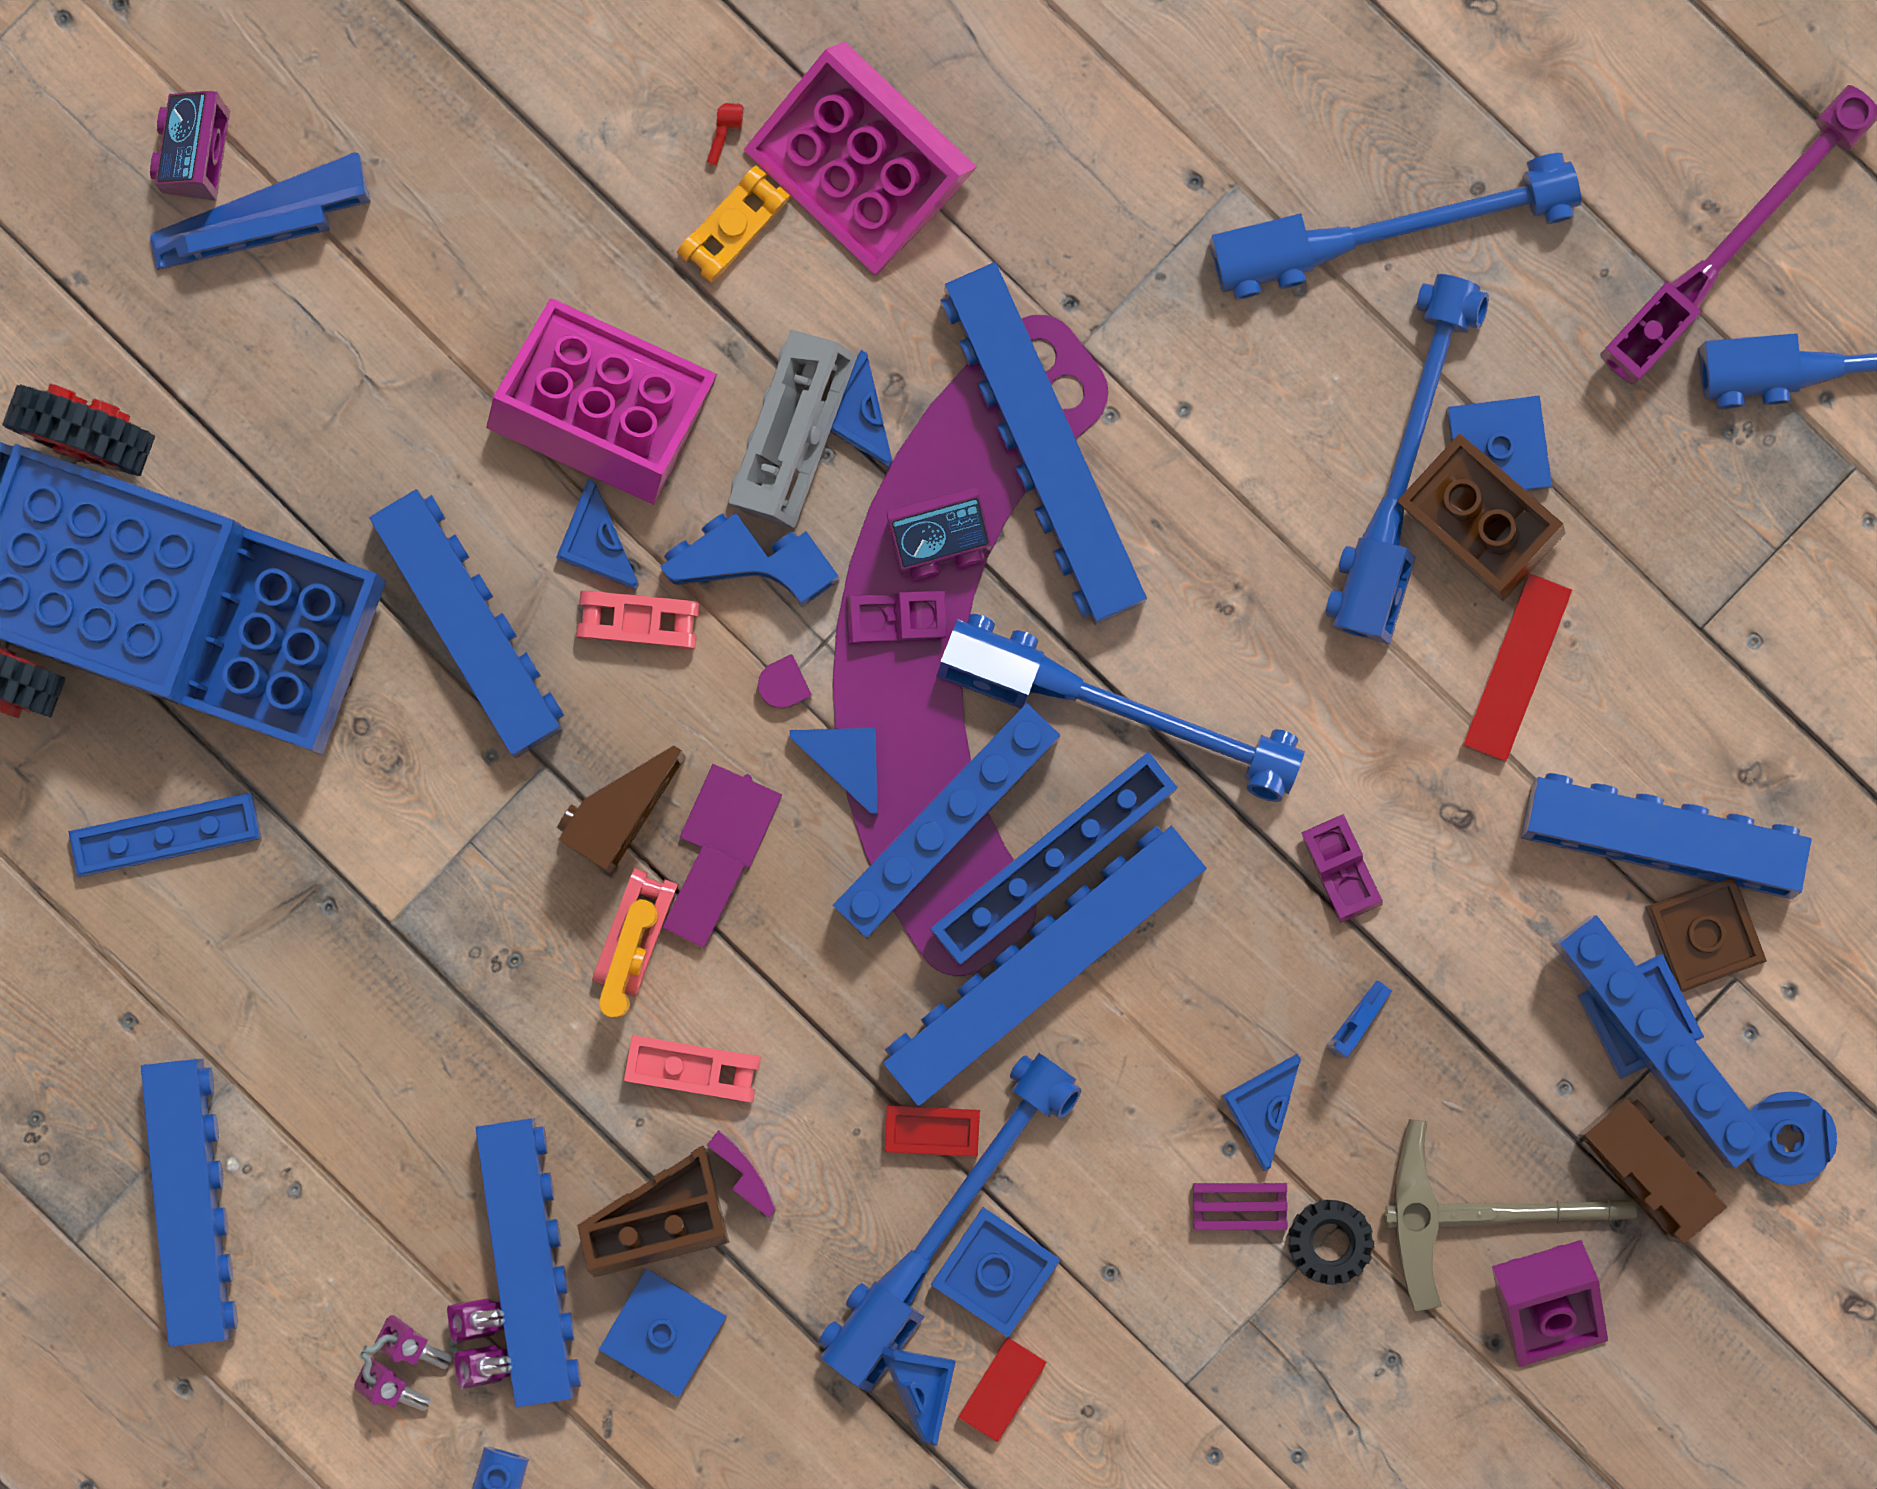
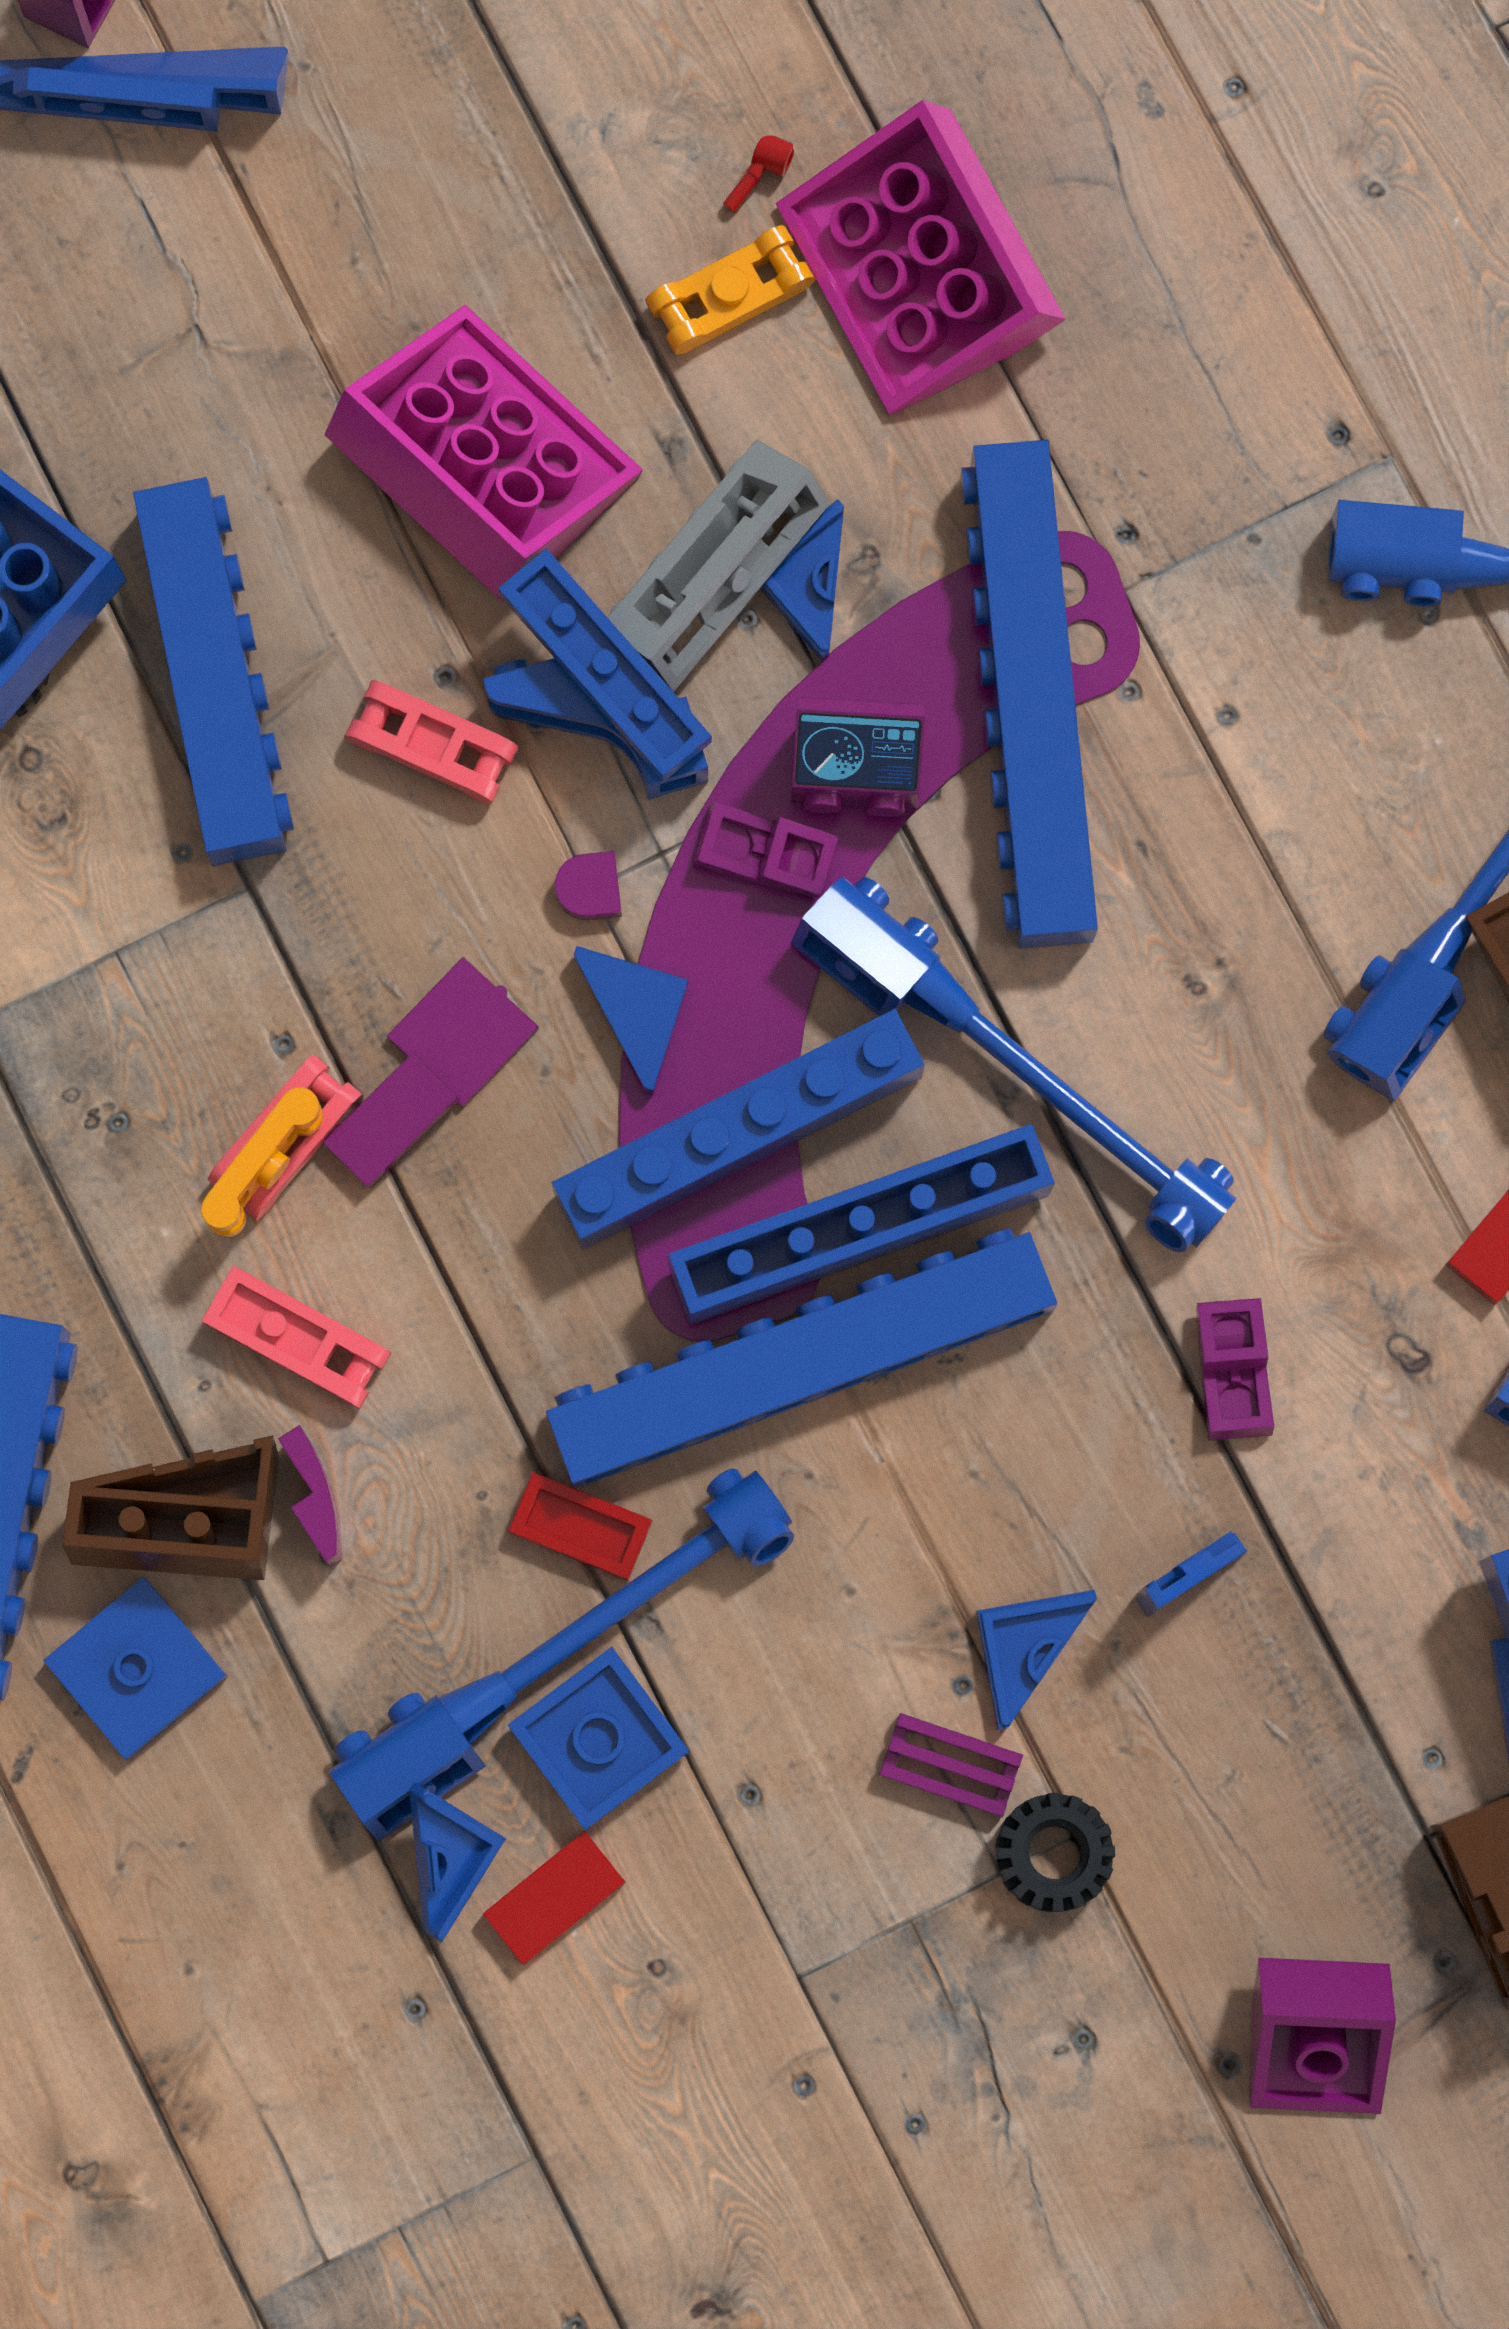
camera: 20 degrees right, 5 degrees down
blue tile [556,479,639,590] -> none
reddish brown slope [557,745,686,874] -> none
dark tan piece [1384,1119,1637,1312] -> none
none -> blue plate [498,548,712,782]

